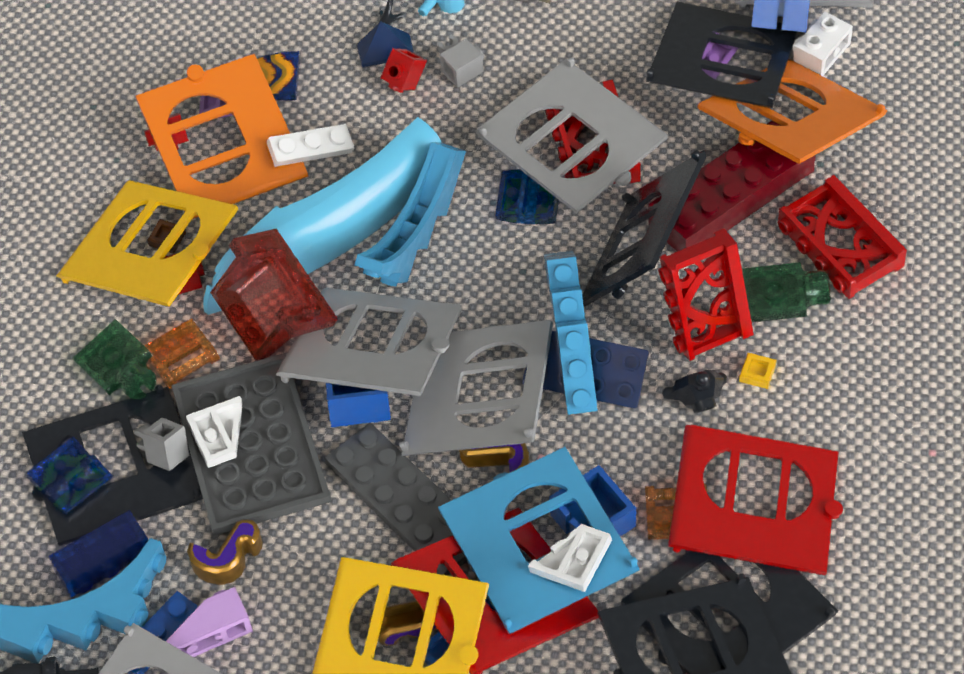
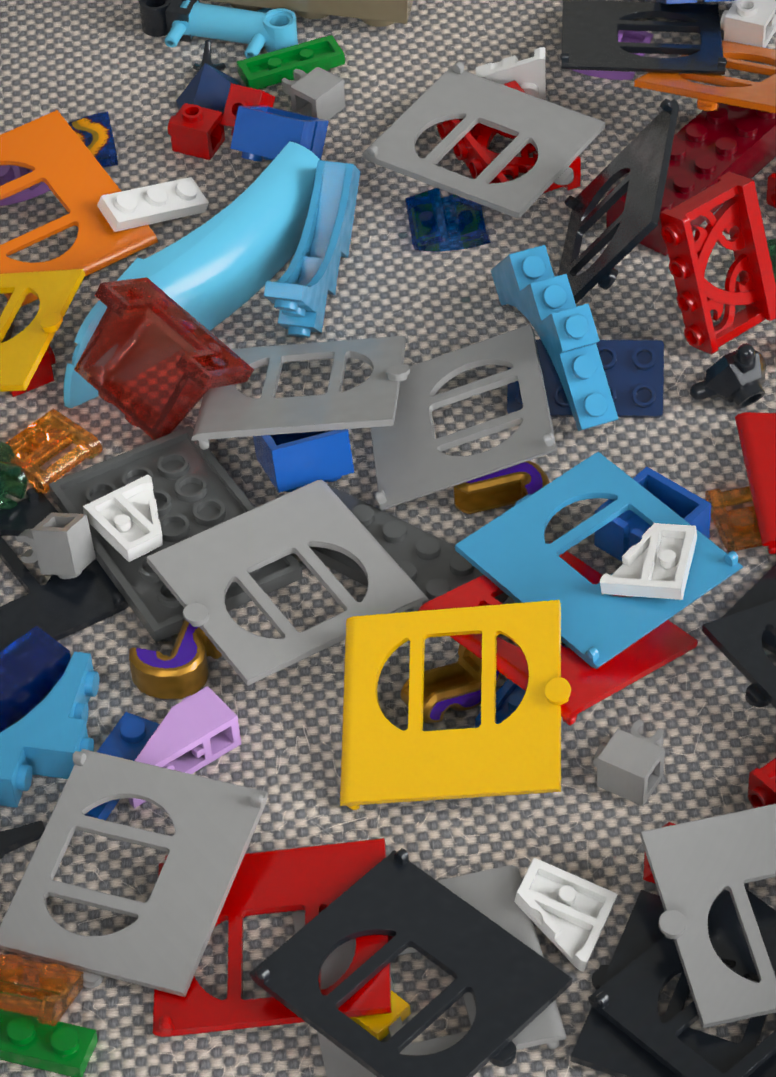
camera: 15 degrees left, 10 degrees down
none -> light grey door [147,480,429,686]
none -> red brick [168,103,225,160]
none -> blue piece [230,105,329,162]
none -> green plate [237,35,345,89]
none -> white wing [476,47,546,99]

